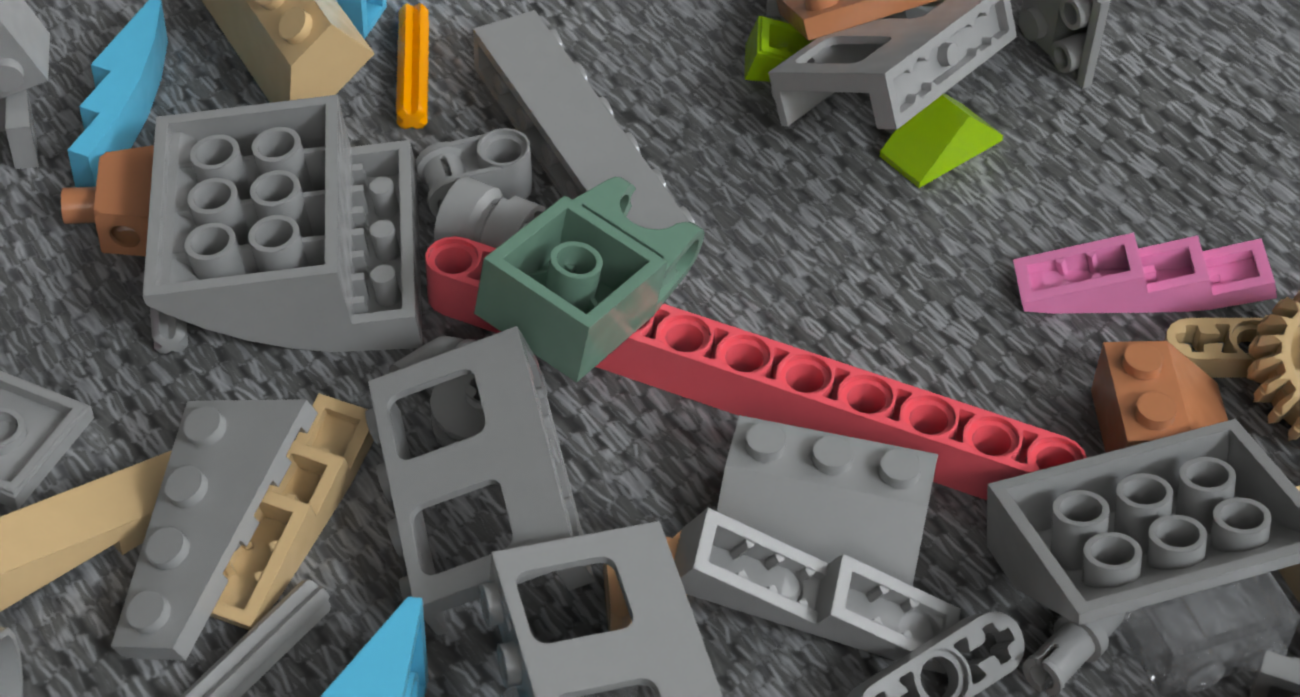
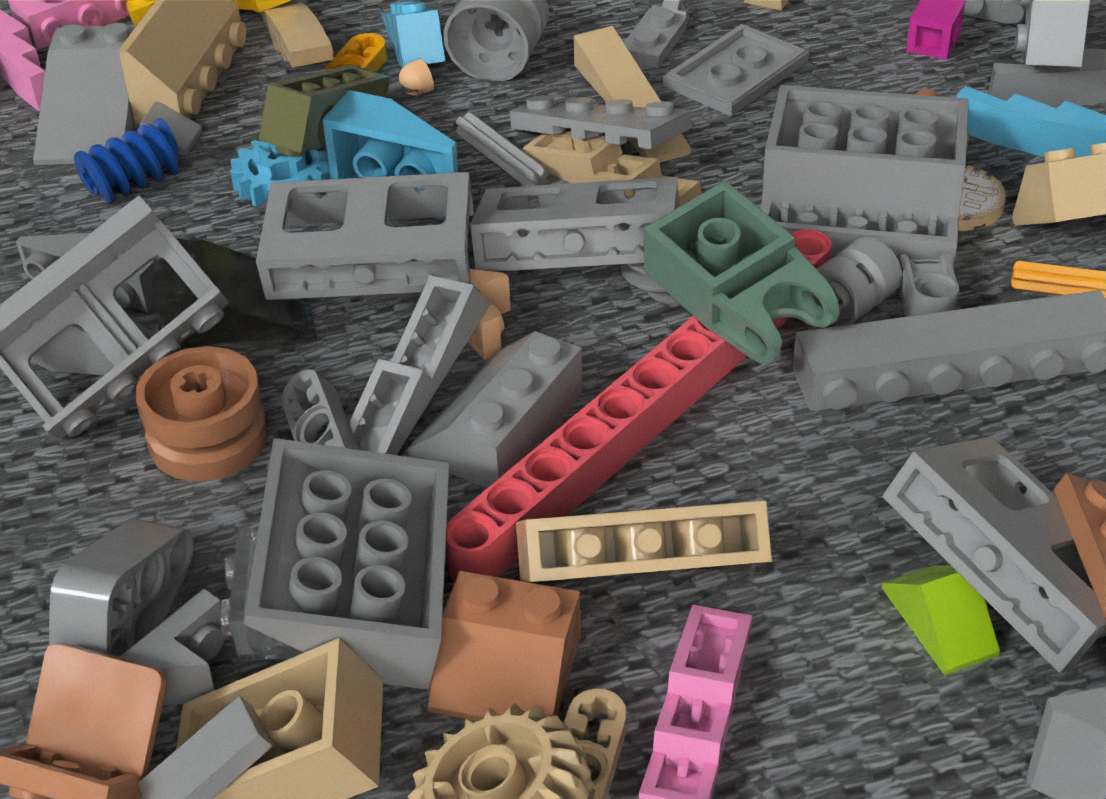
camera: 110 degrees right, 5 degrees down
none -> tan brick [516,501,772,582]

